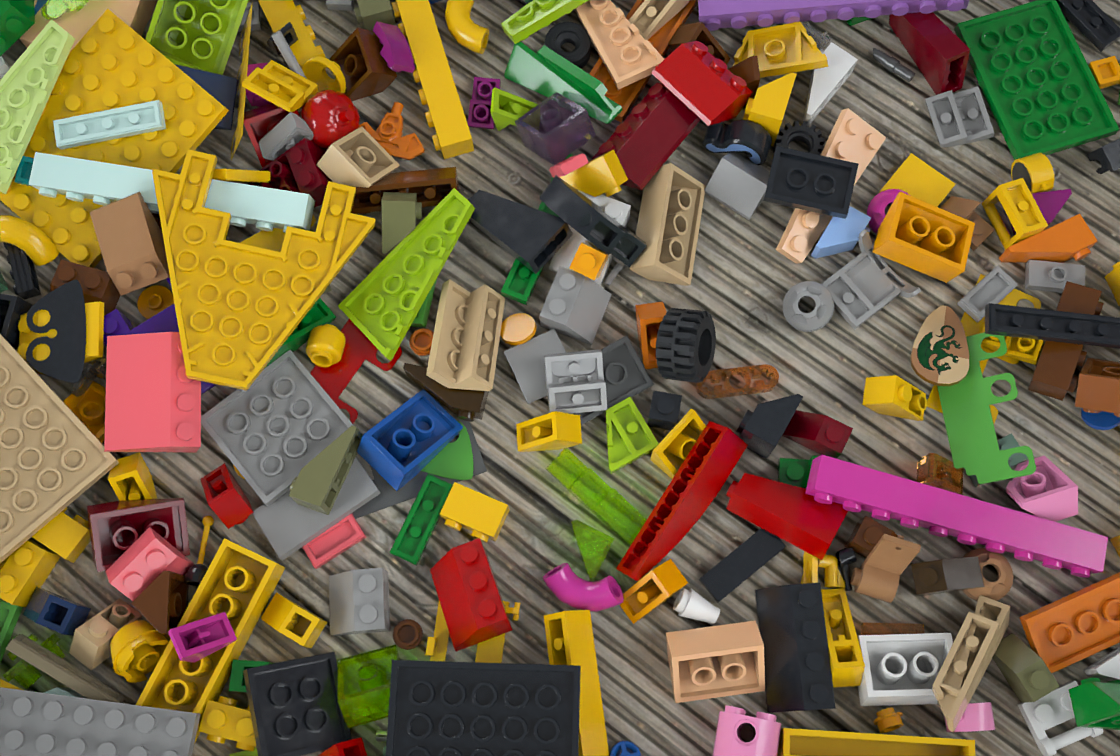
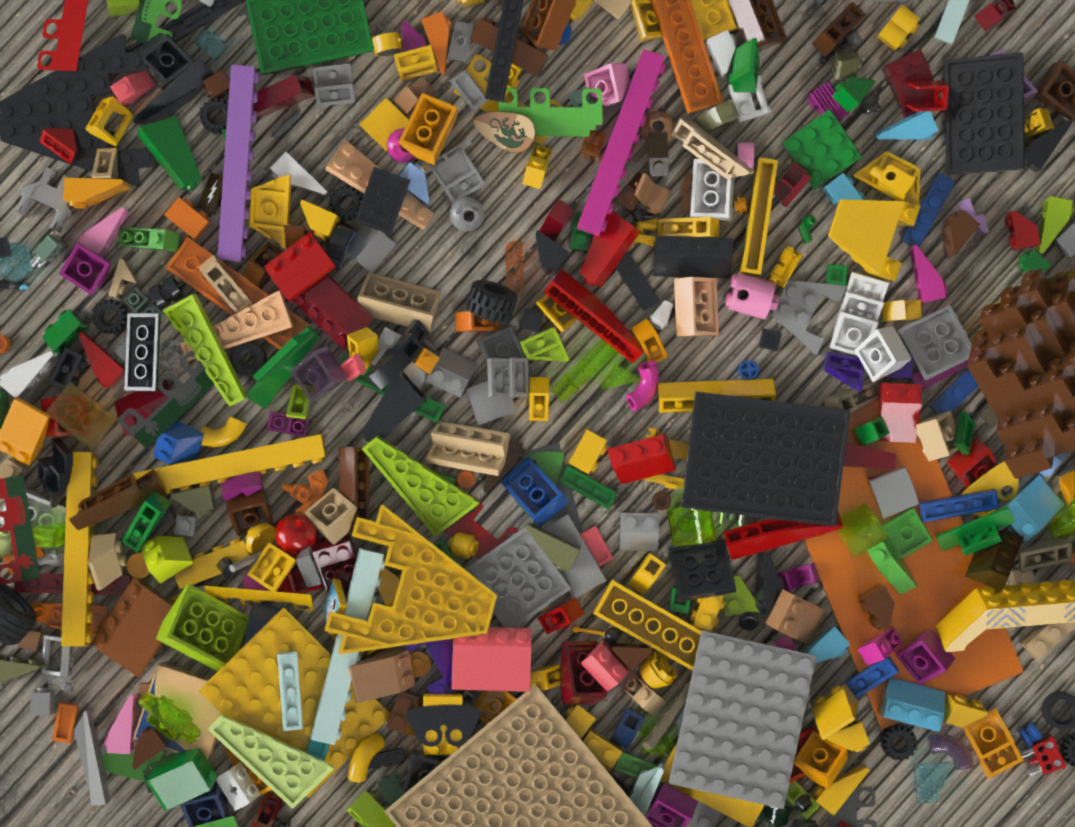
camera: 90 degrees left, 15 degrees up
dark pink slope [168,612,237,663] -> none
olive slope [382,192,422,254] -> none
light orange piece [500,313,537,345] -> none

